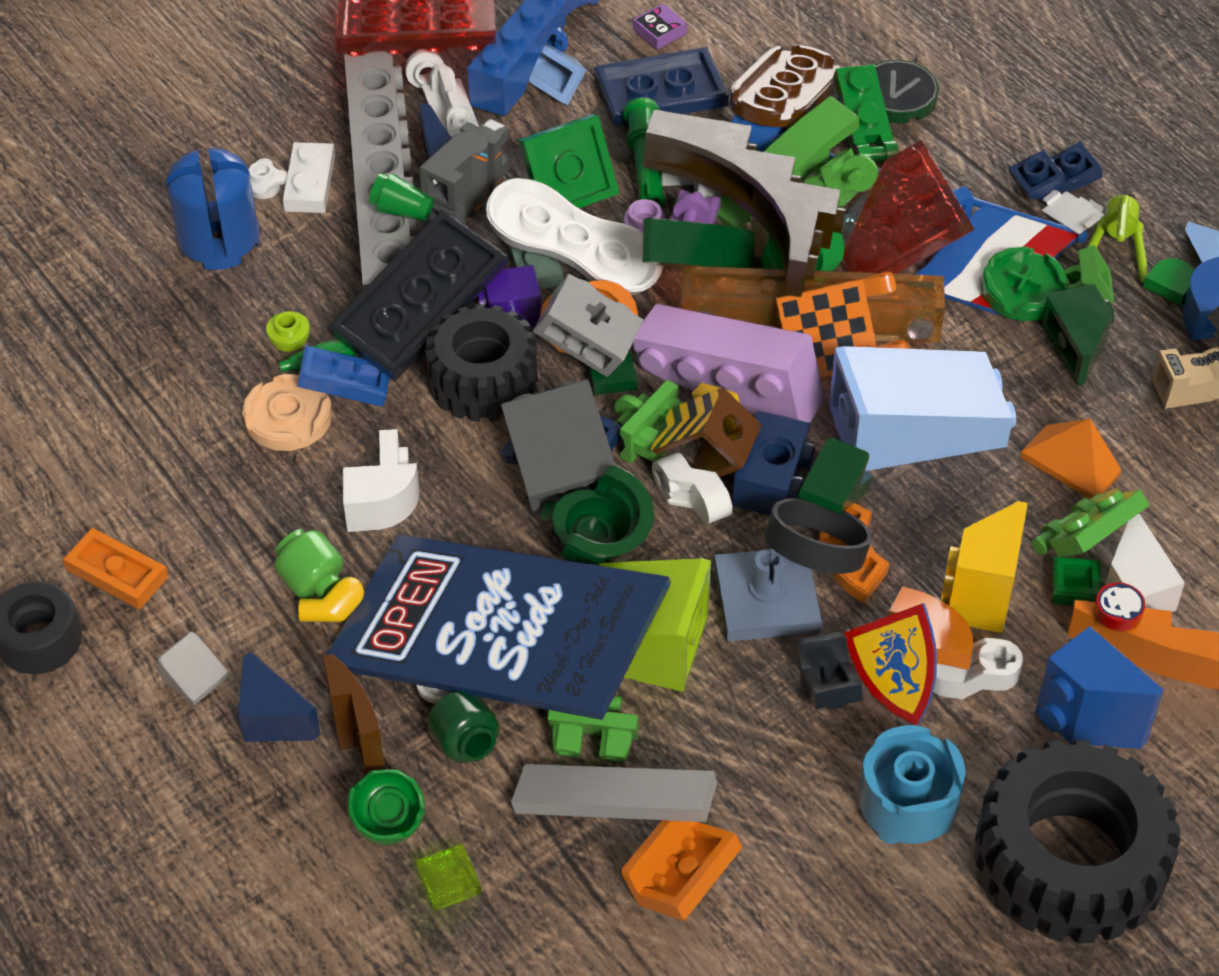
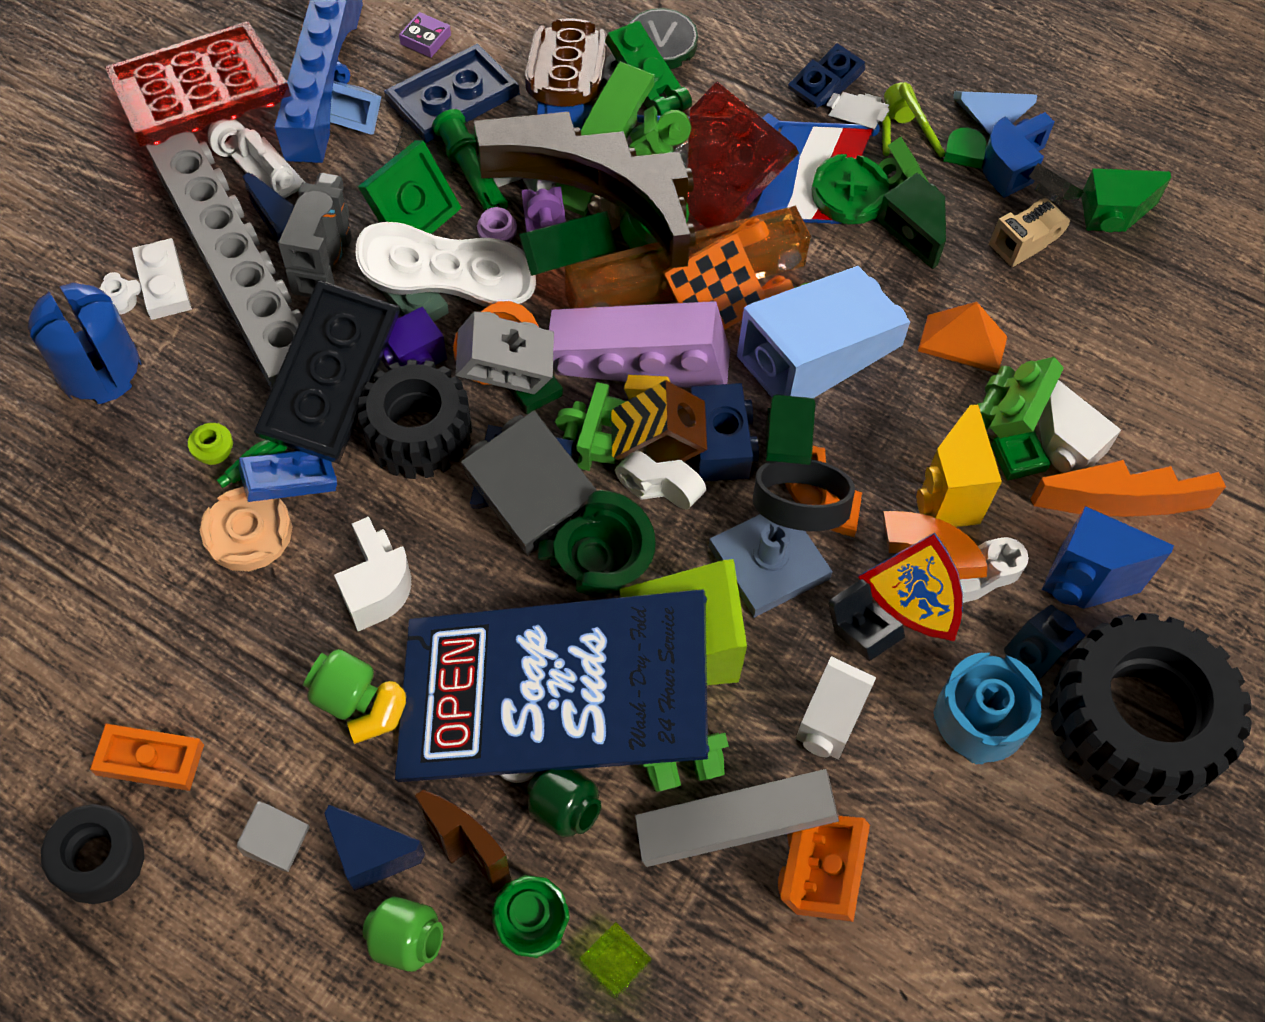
camera: 25 degrees left, 10 degrees up
green cone [368,173,435,222] -> none
tile [1094,582,1145,631] -> none
none -> bright green head [363,896,444,972]
none -> white slope [796,656,876,760]
none -> black bracket [1004,604,1086,681]

